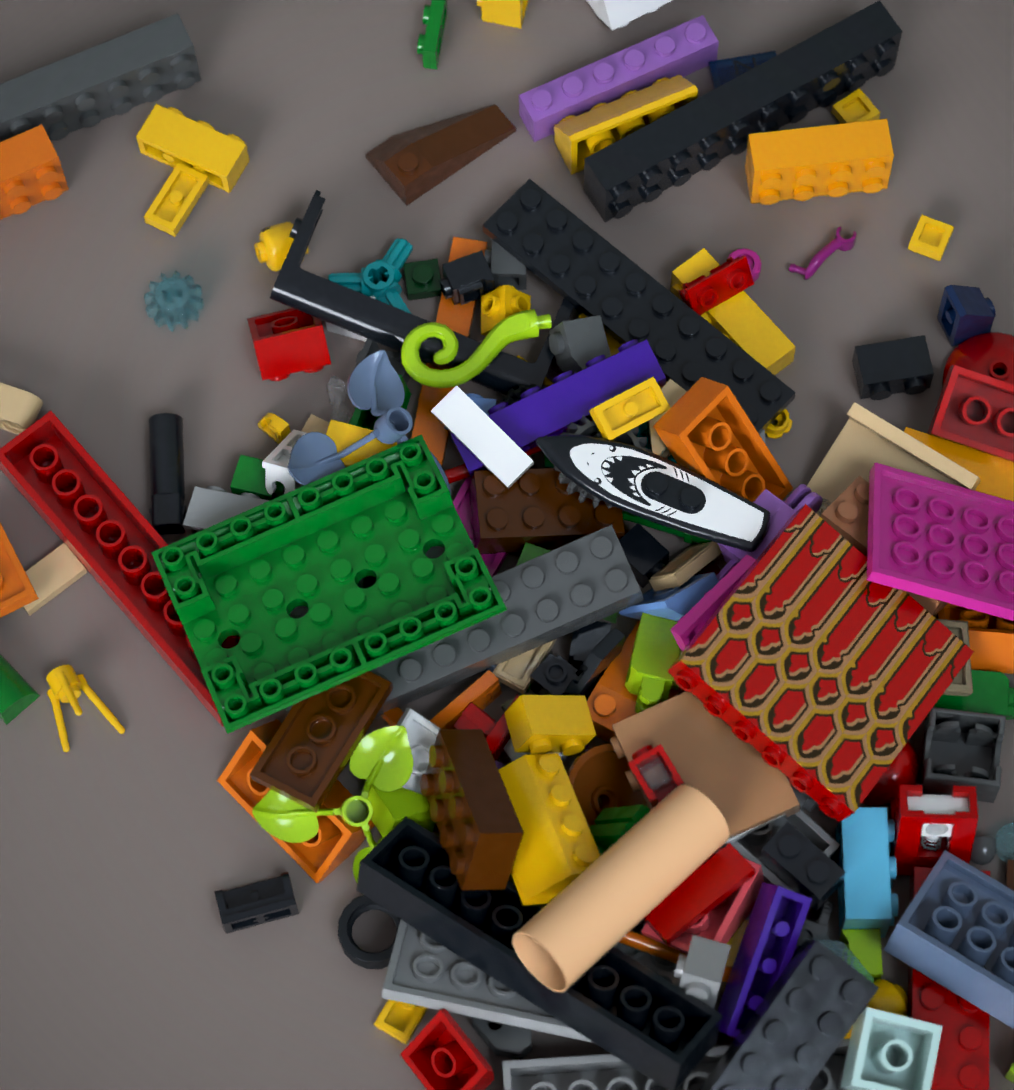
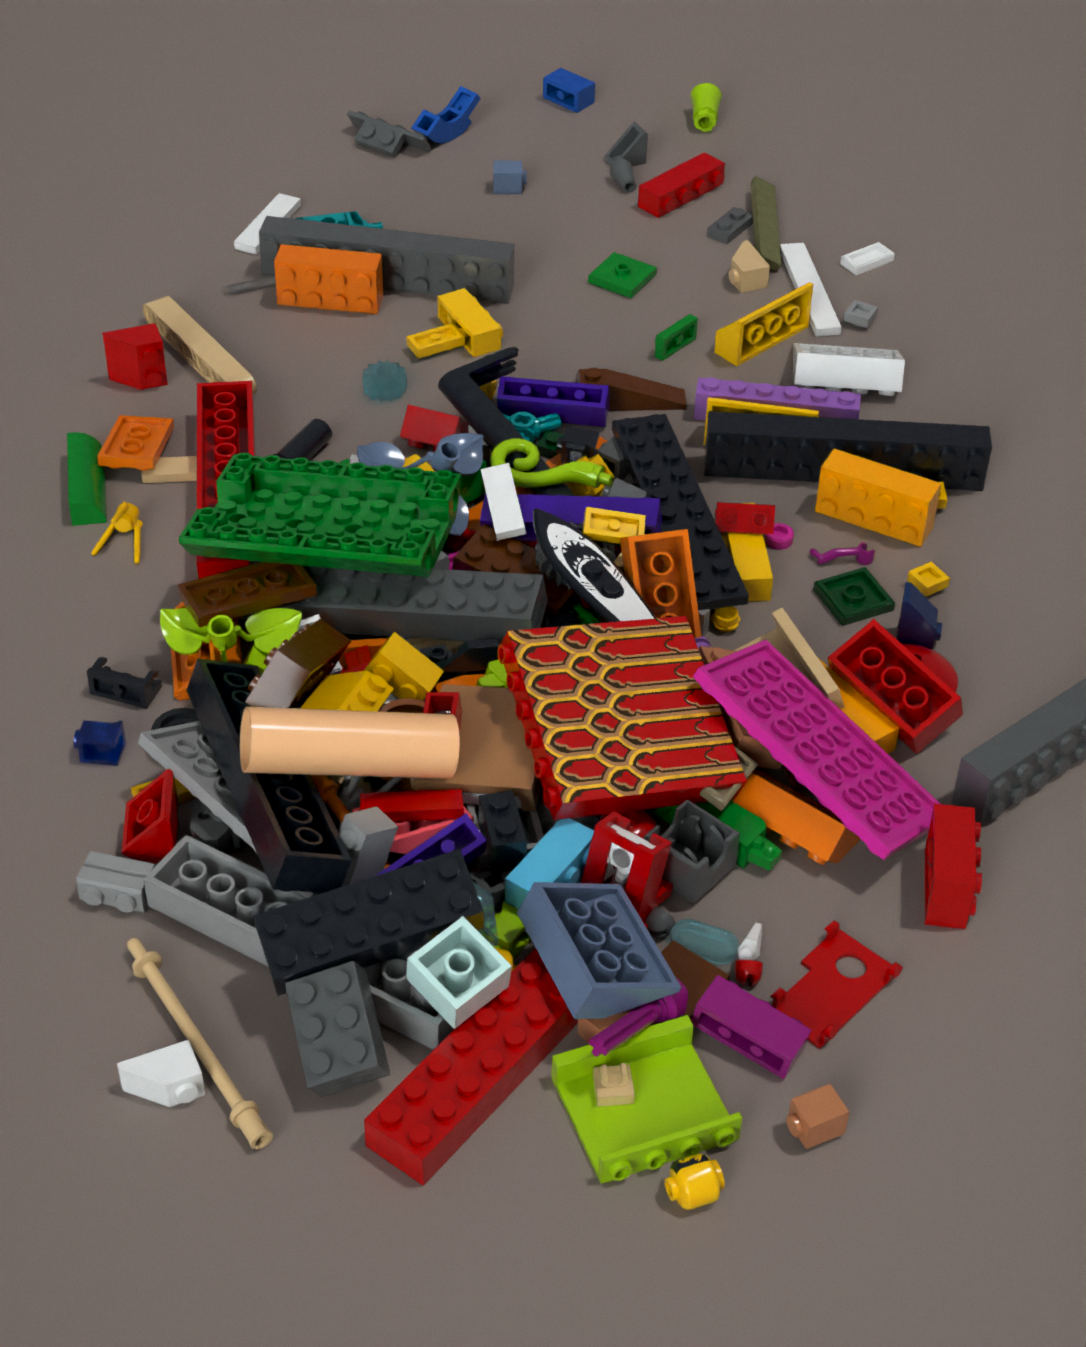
camera: 30 degrees right, 25 degrees down
black brick [852,335,934,400] -> none
none -> clear blue window [73,720,126,766]
none -> dark purple brick [496,376,609,427]
none -> dark green tile [813,567,895,626]

